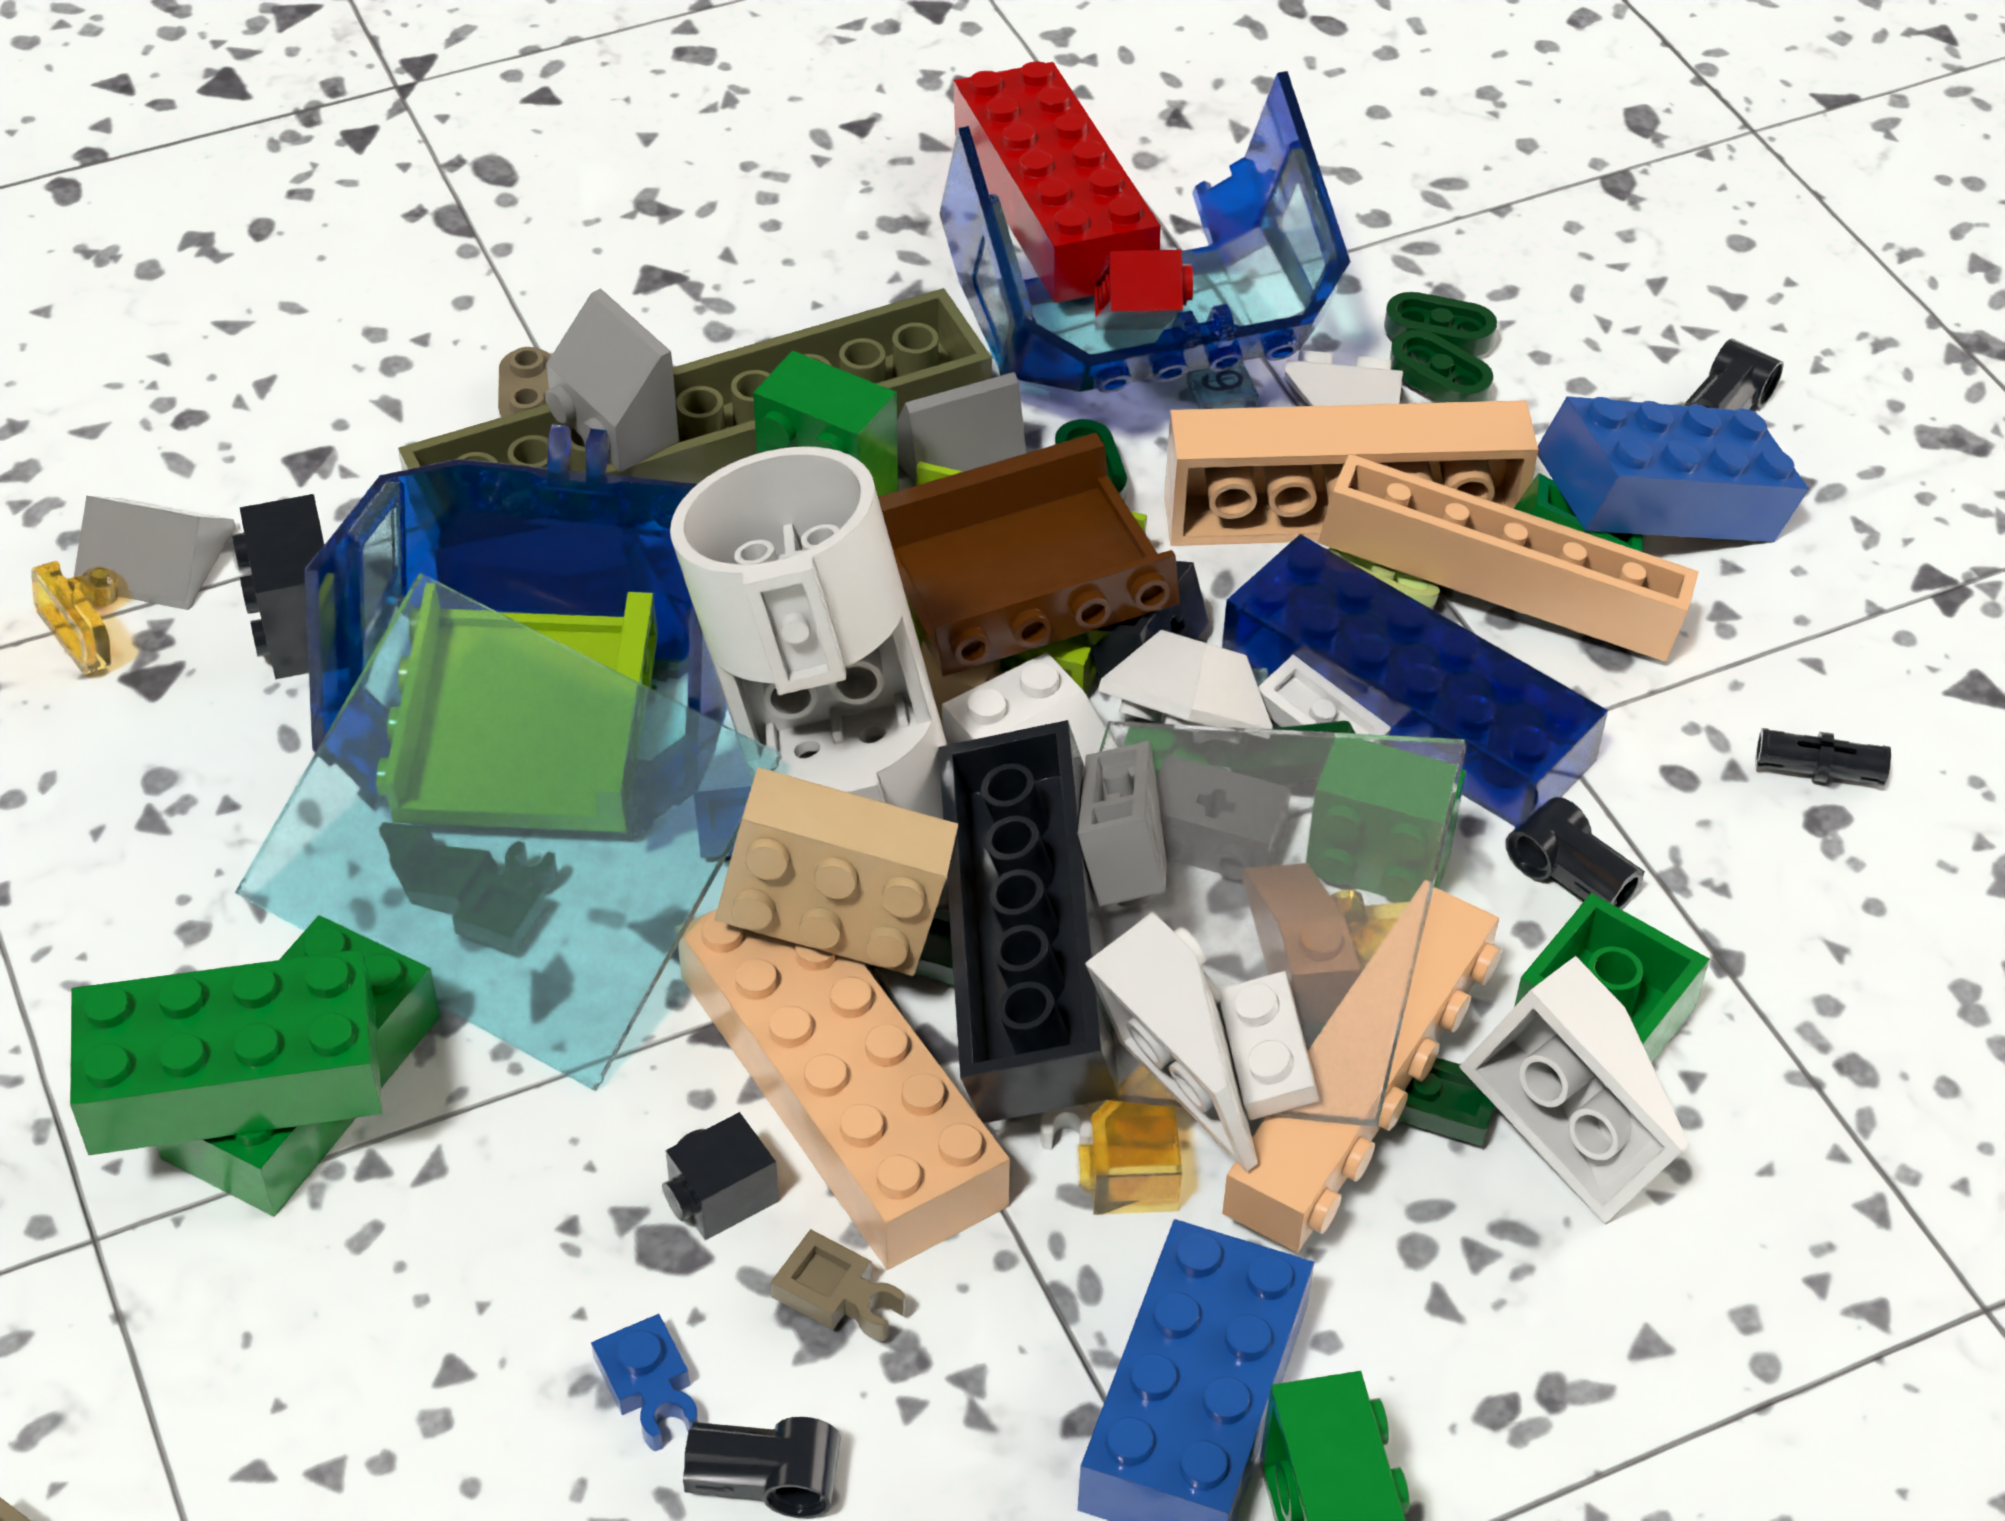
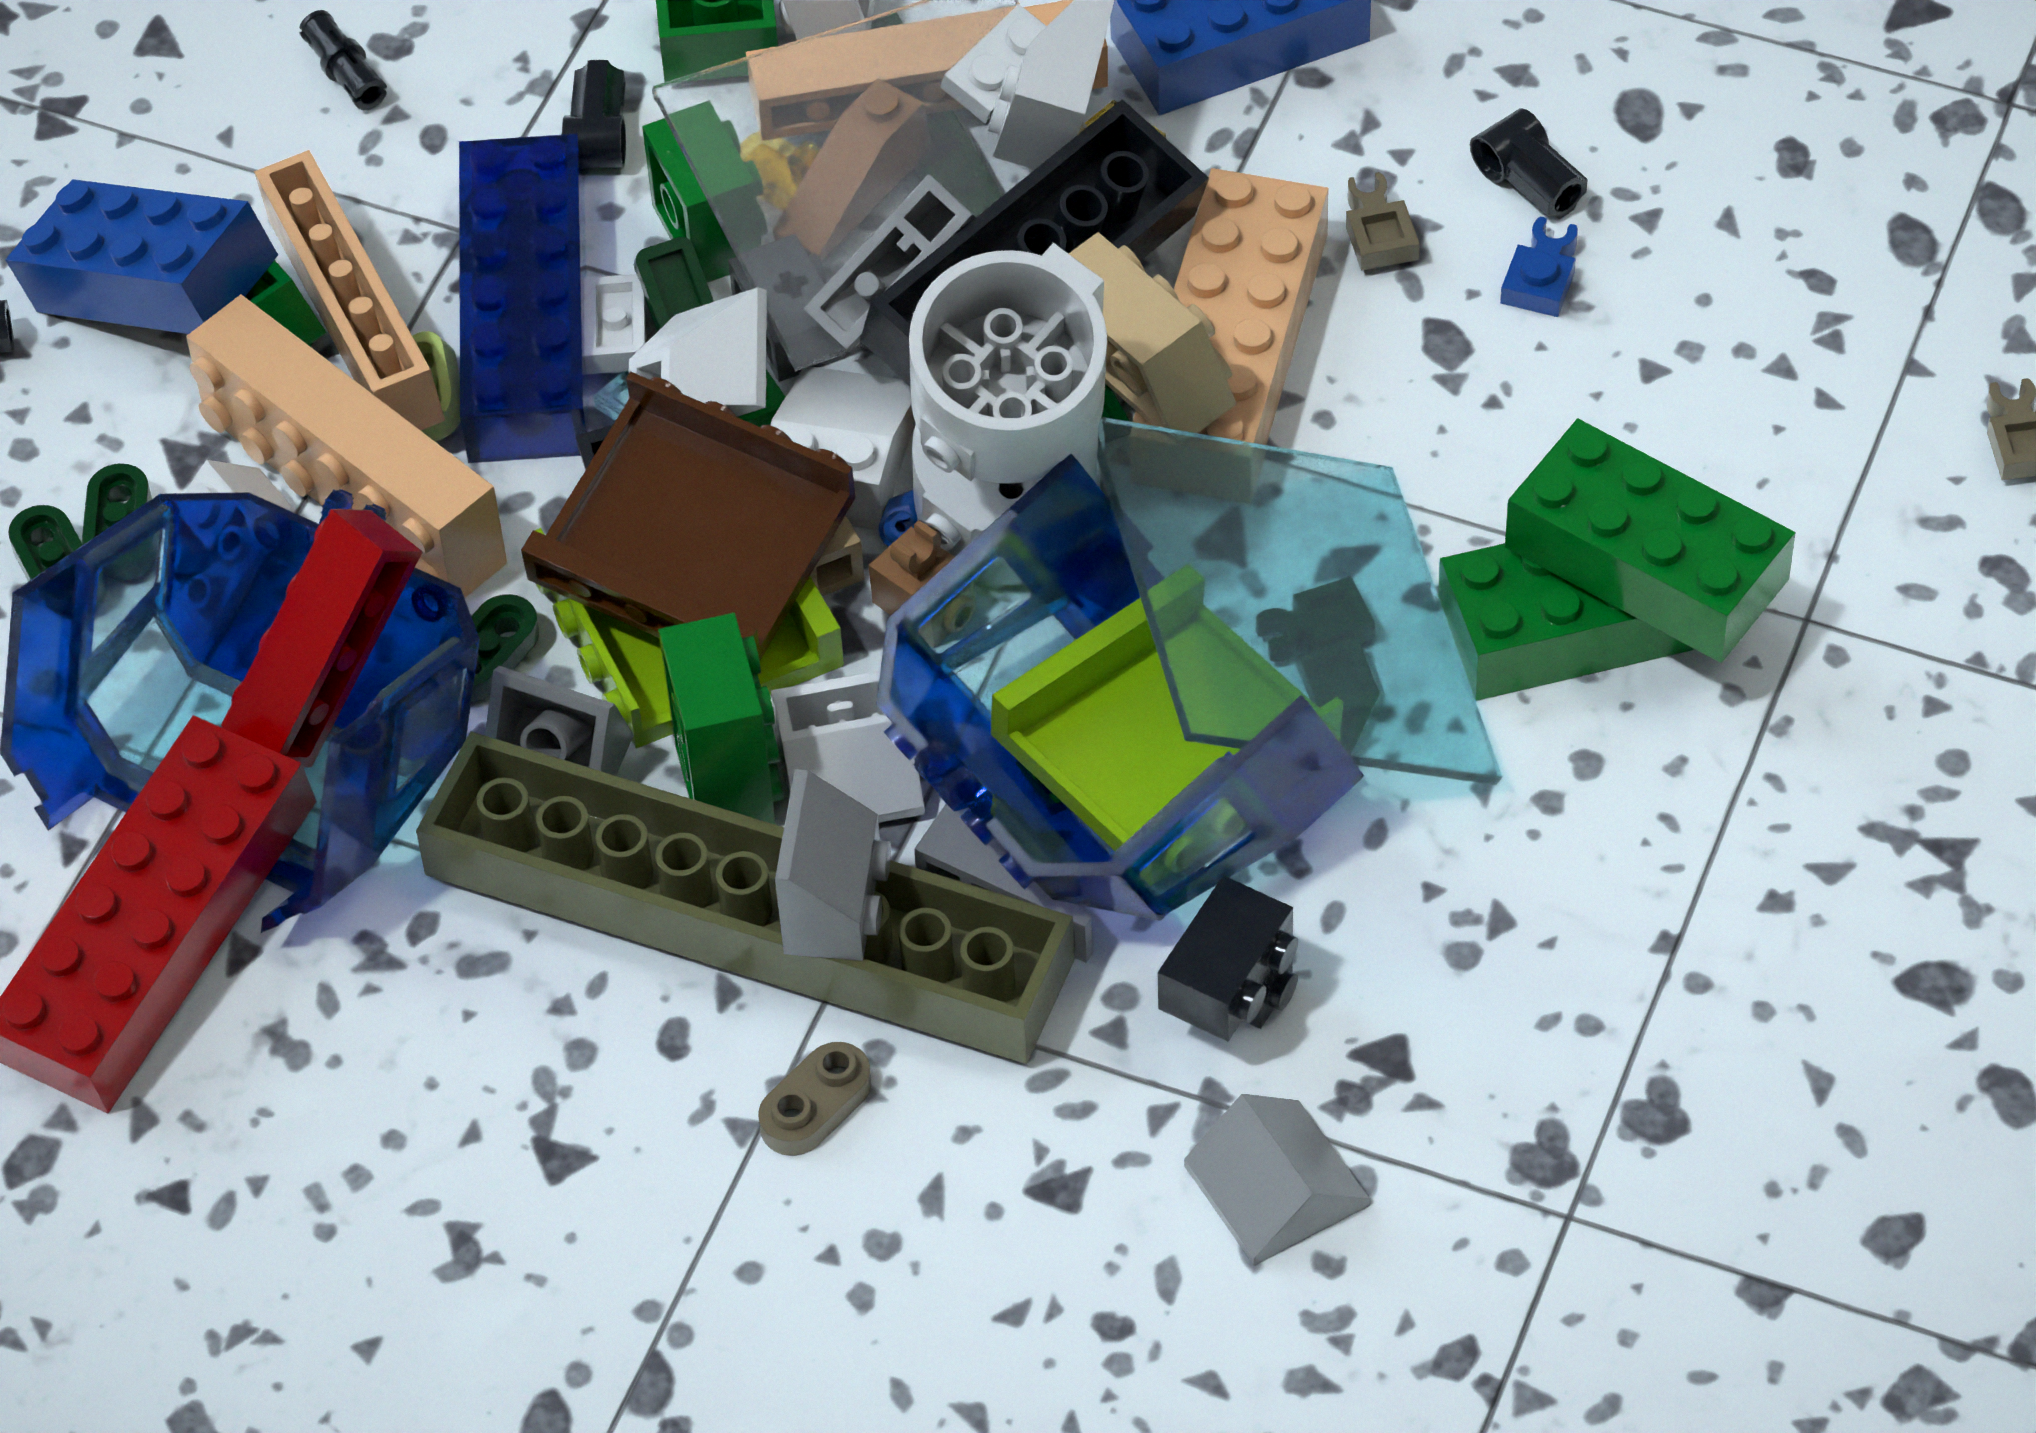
camera: 130 degrees left, 5 degrees up
clear yellow piece [31,560,118,675] -> none
black brick [662,1112,779,1241] -> none

